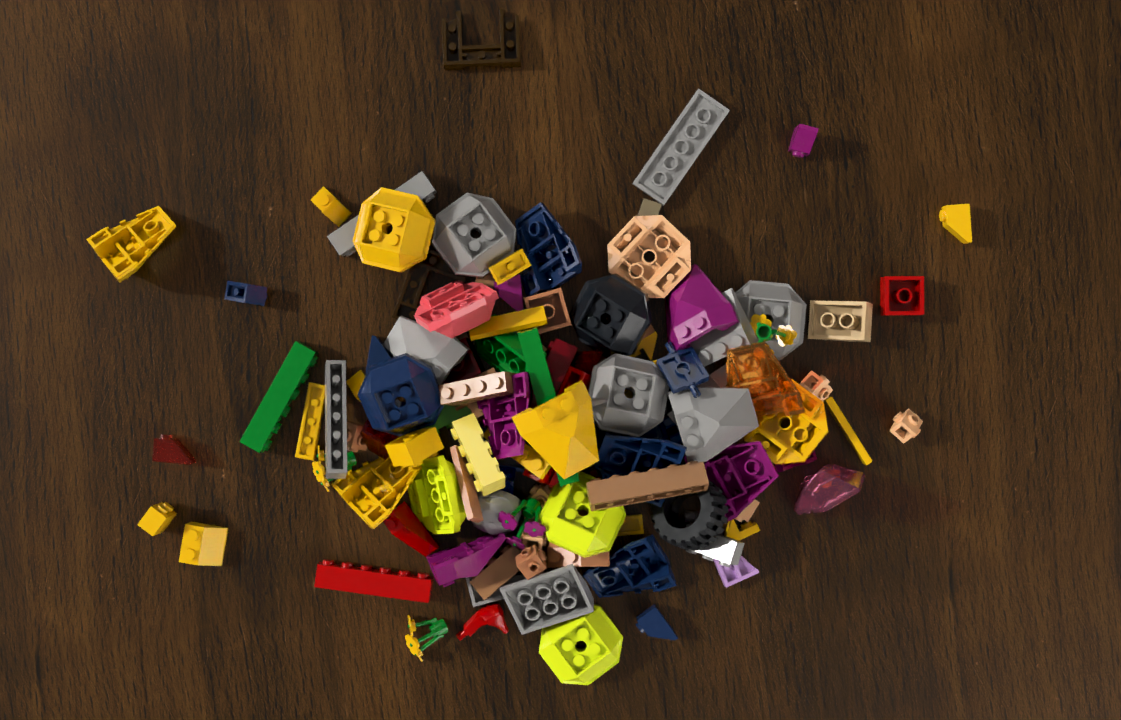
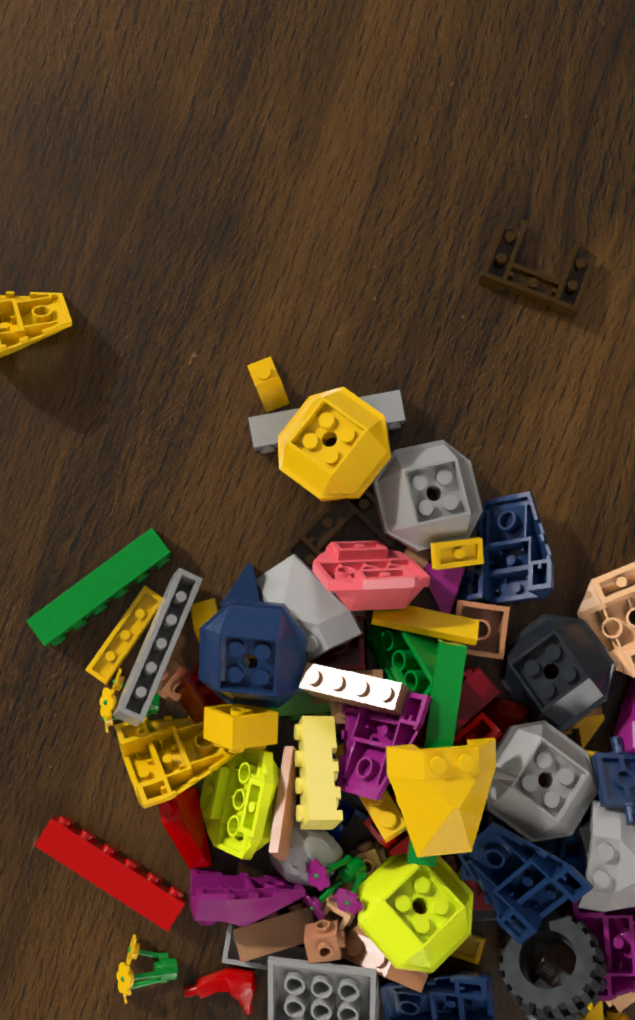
camera: 25 degrees right, 5 degrees down
dark blue slope [224,281,267,306] -> none
medium nougat brick [586,461,709,511] -> none

